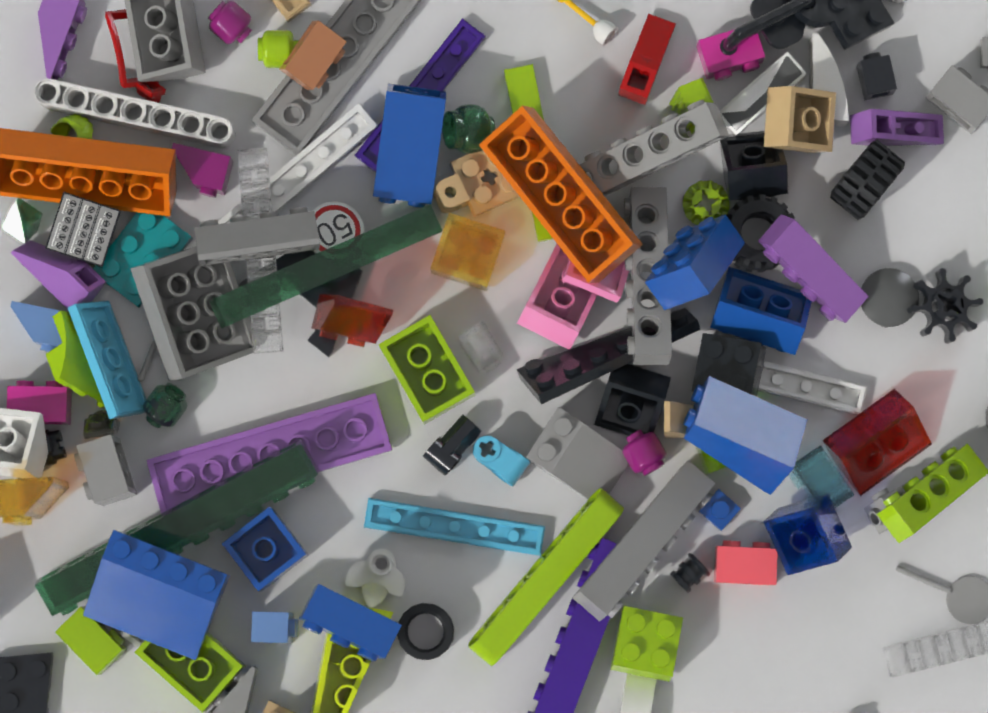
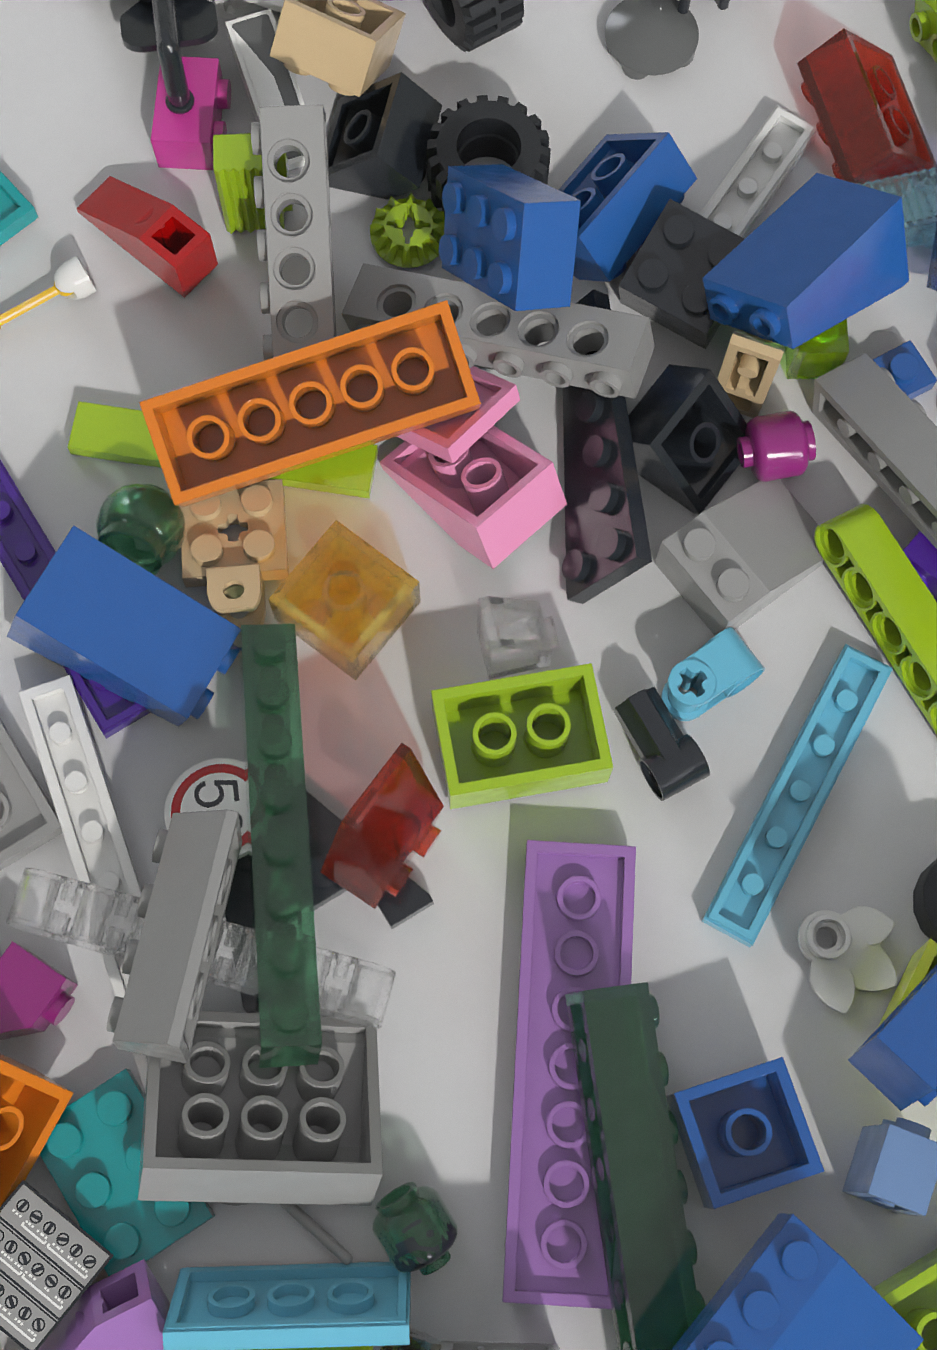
camera: 75 degrees left, 10 degrees down
medium lavender brick [758,214,869,323] -> none

